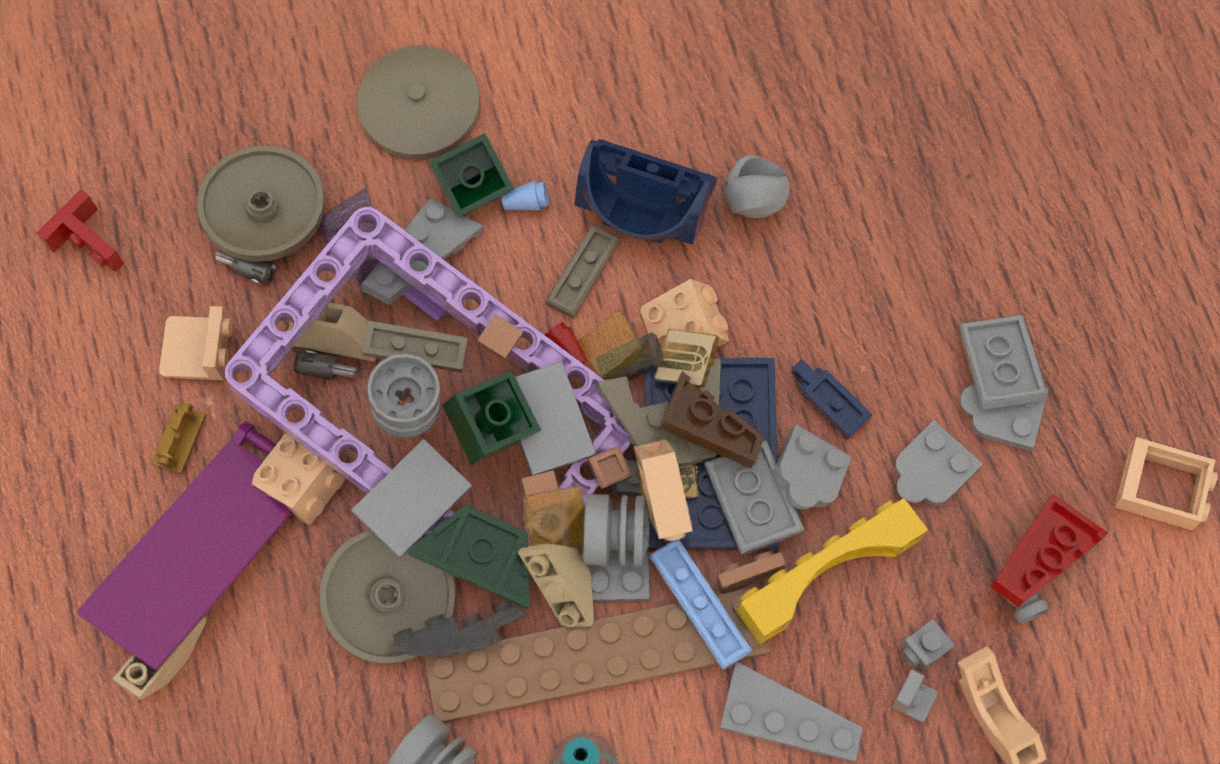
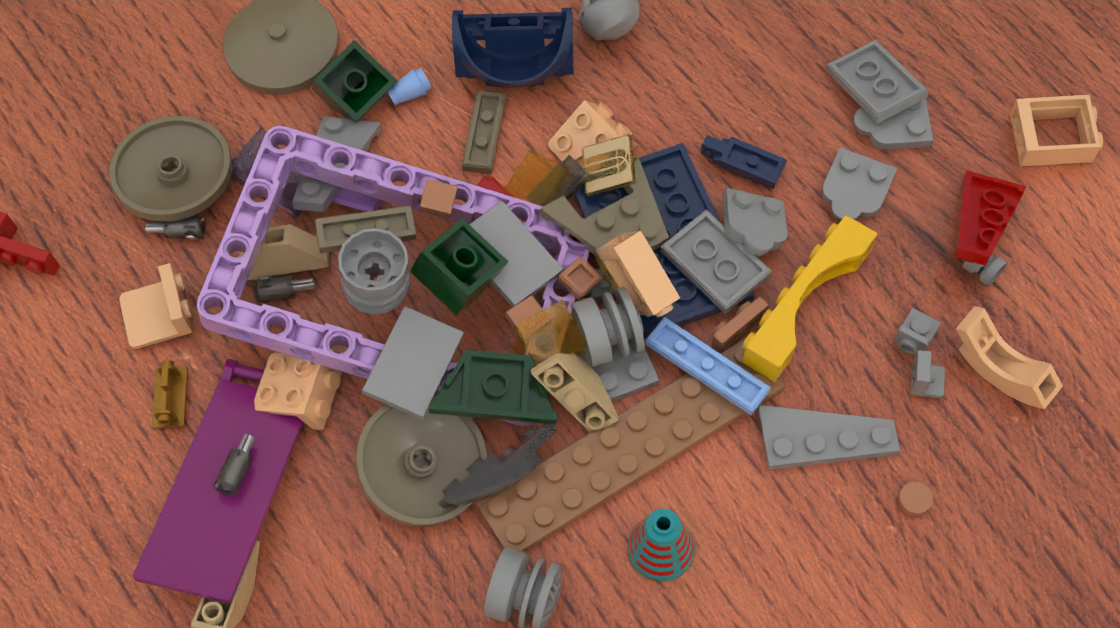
camera: 20 degrees left, 5 degrees down
reddish brown wing [660,371,764,469] -> none
none -> clear smoke piece [214,434,255,496]

